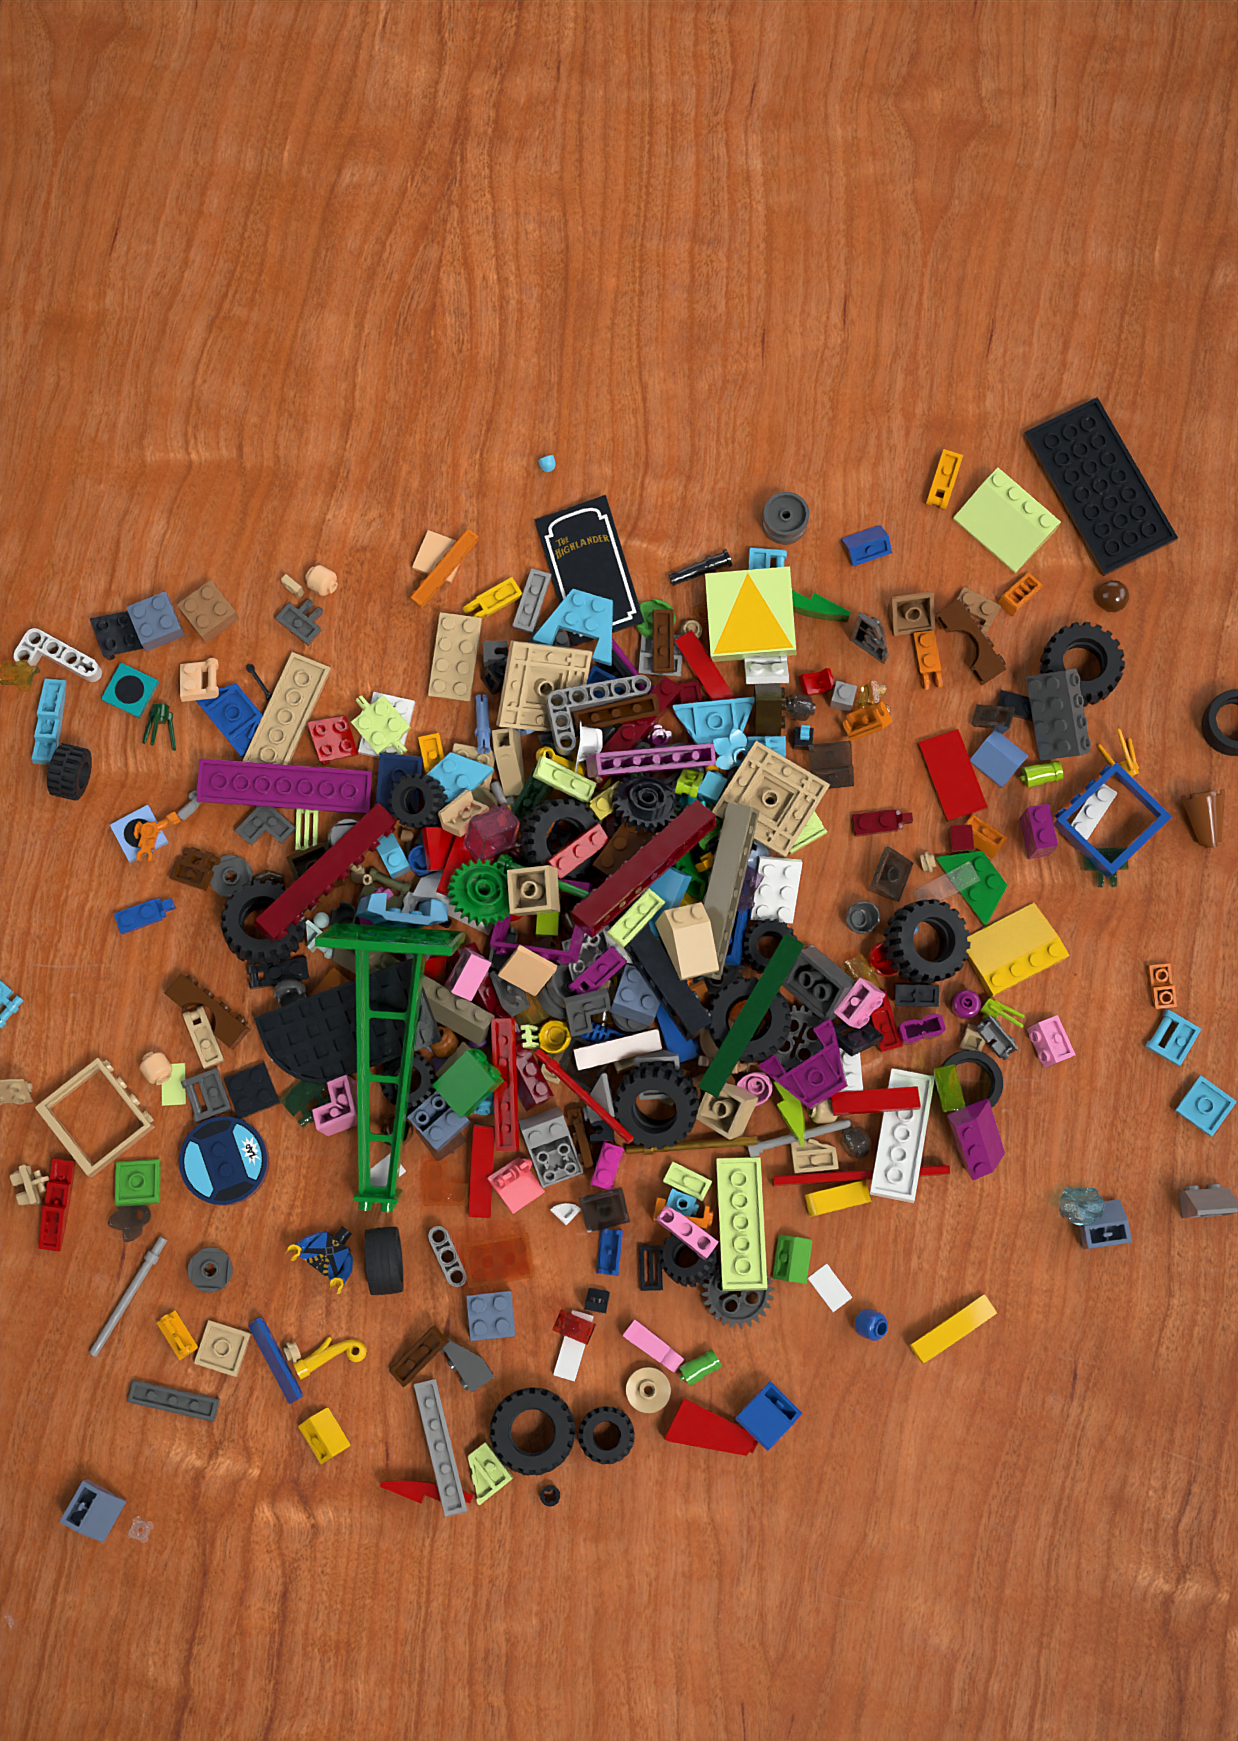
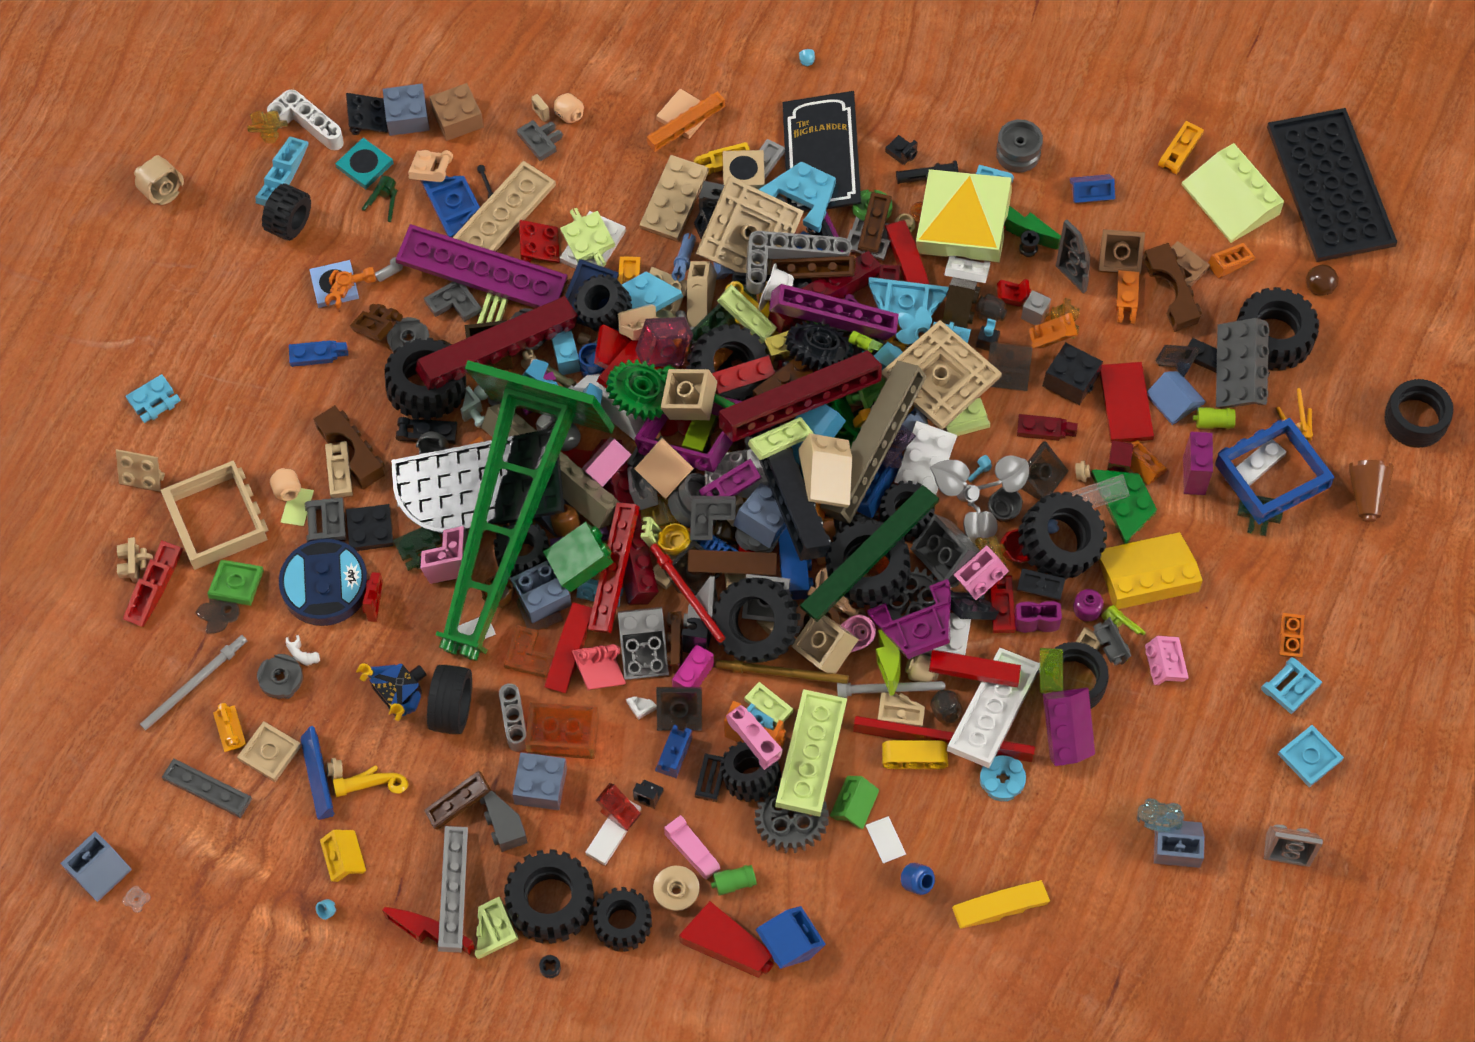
camera: 15 degrees right, 15 degrees down
none -> white piece [285,635,320,666]
none -> medium azure hinge [316,899,336,920]
none -> red wing [363,572,383,622]
none -> tile [723,150,765,189]
none -> black bracket [885,135,918,165]
none -> light grey plant [930,456,1029,550]
none -> medium azure hand [967,455,992,483]
none -> medium azure plate [980,755,1026,801]
none -> black bush [1019,230,1039,257]
none -> black brick [1042,342,1103,405]

